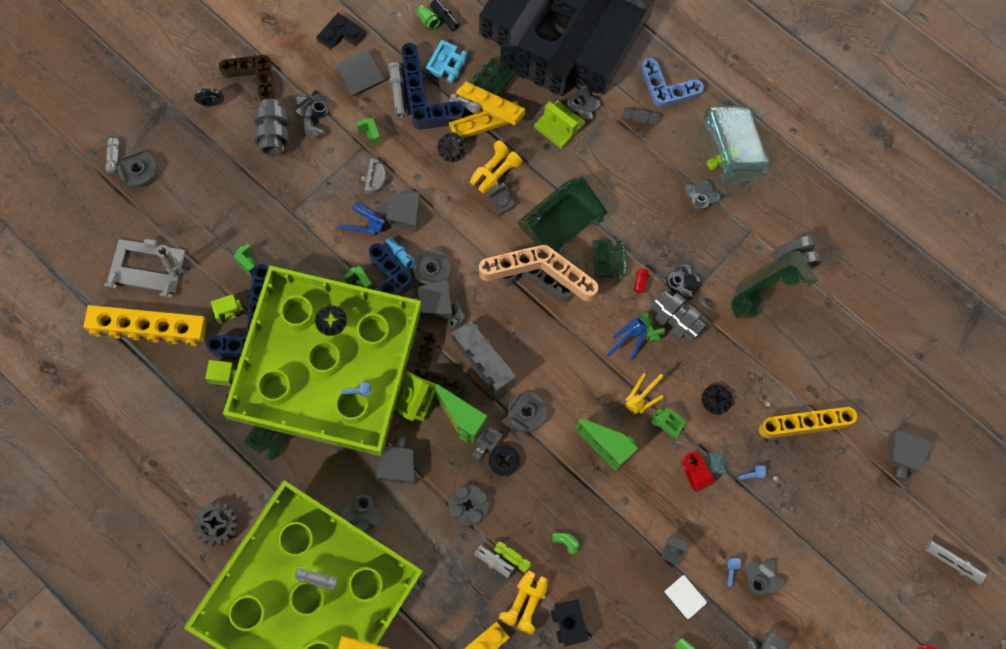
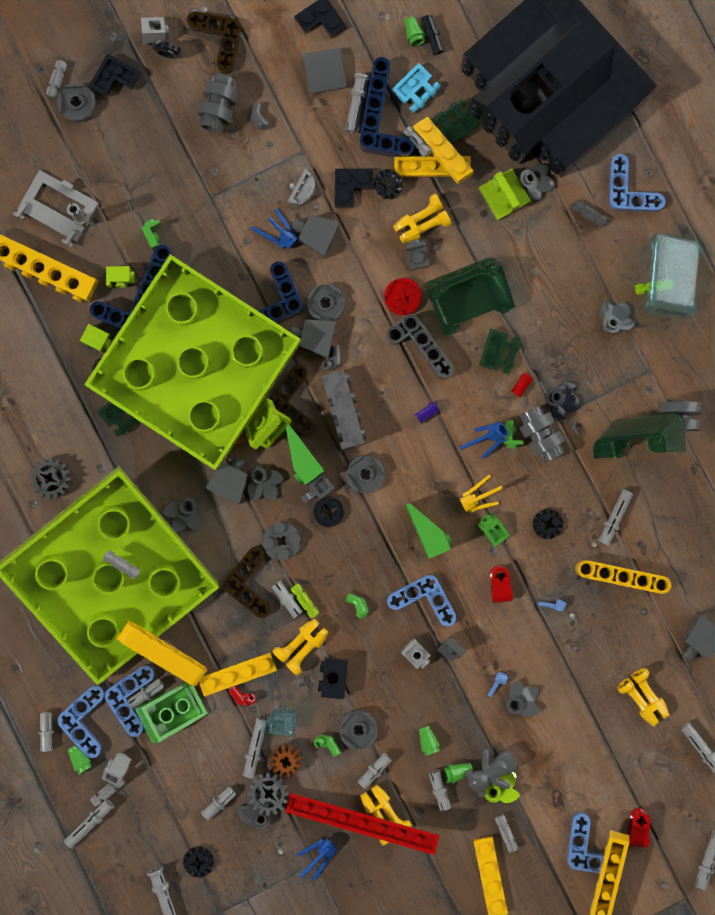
camera: 25 degrees right, 15 degrees up
black plate [295,90,328,118] -> none
black gear [315,304,347,336] -> none
medium blue hand [342,382,371,396] -> none
bright green bracket [344,266,374,290] -> none
bright green bracket [356,118,381,147] -> none
dark azure pin [383,238,415,269] -> none
light nougat beam [479,245,598,302] -> none
white sticker [664,575,707,619] -> none
clear light blue bush [707,452,726,475] -> none
none -> black plate [89,54,141,97]
none -> light grey brick [141,17,169,46]
none -> dark brown beam [223,546,271,618]
none -> dark grey plate [248,466,283,502]
none -> black plate [335,169,373,208]
none -> red tile [384,278,422,316]
none -> medium blue beam [387,575,456,627]
none -> light grey brick [400,638,431,669]
none -> dark purple pin [415,402,440,424]
none -> light grey pin [598,489,633,546]
none -> yellow piece [617,668,670,727]

